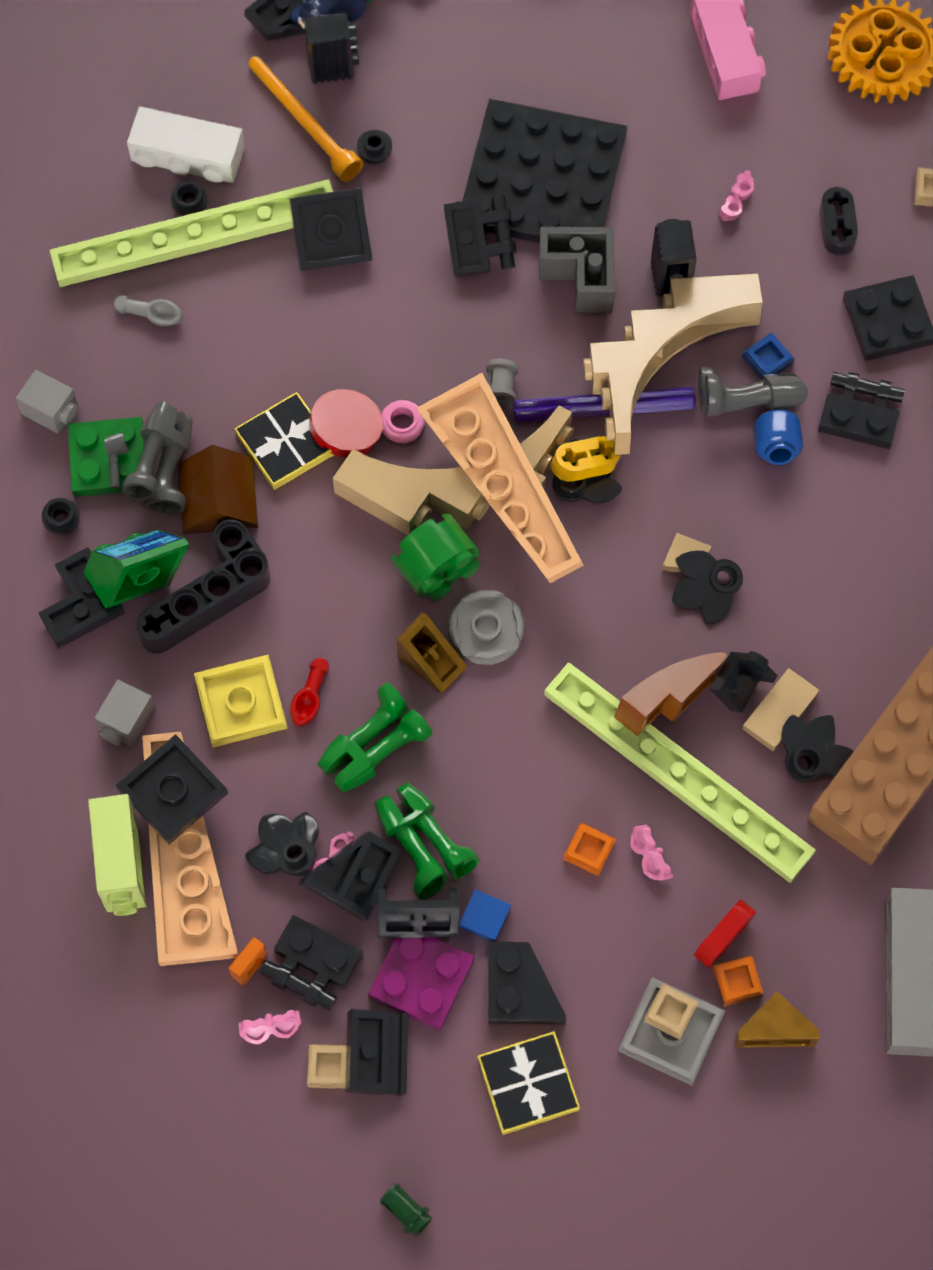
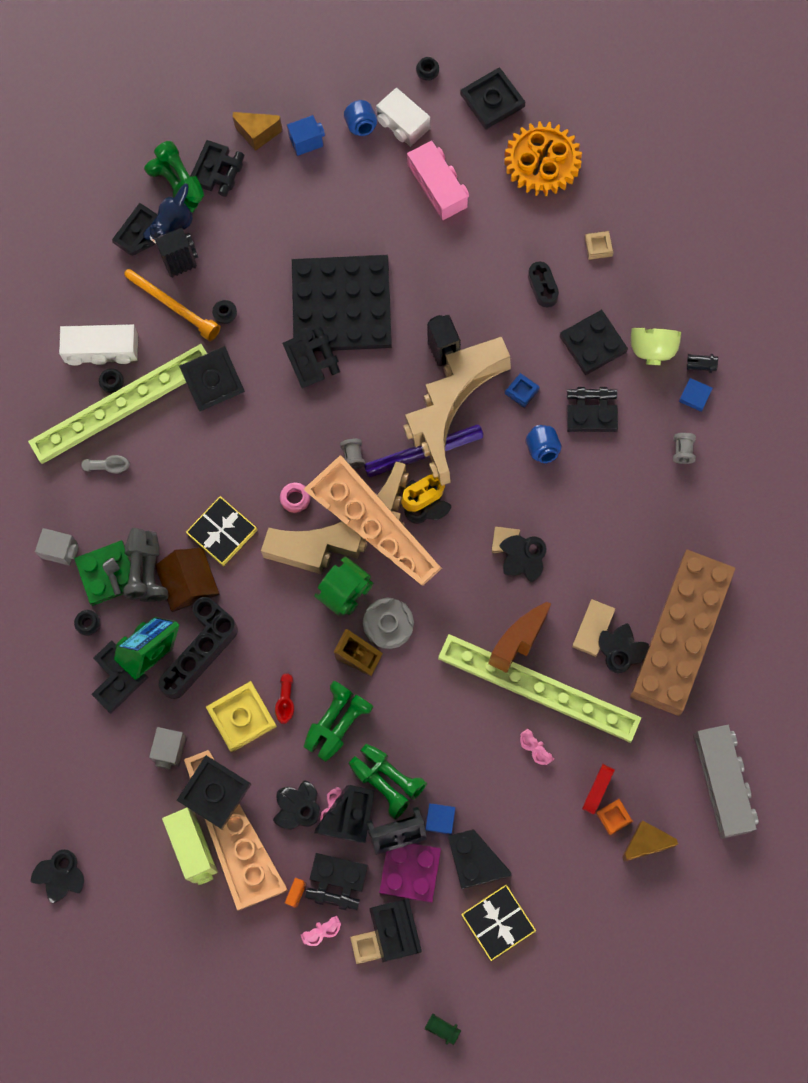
camera: 10 degrees left, 5 degrees up
tile [309,389,383,457] -> none
dark grey brick [539,227,614,313] -> none
orange tile [563,822,616,877] -> none
light grey tile [618,977,725,1086] -> none
tan tile [644,983,699,1040] -> none
dark grey piece [698,367,808,417] -> none
black bracket [709,651,778,713] -> none
bright pink piece [719,170,754,222] -> none

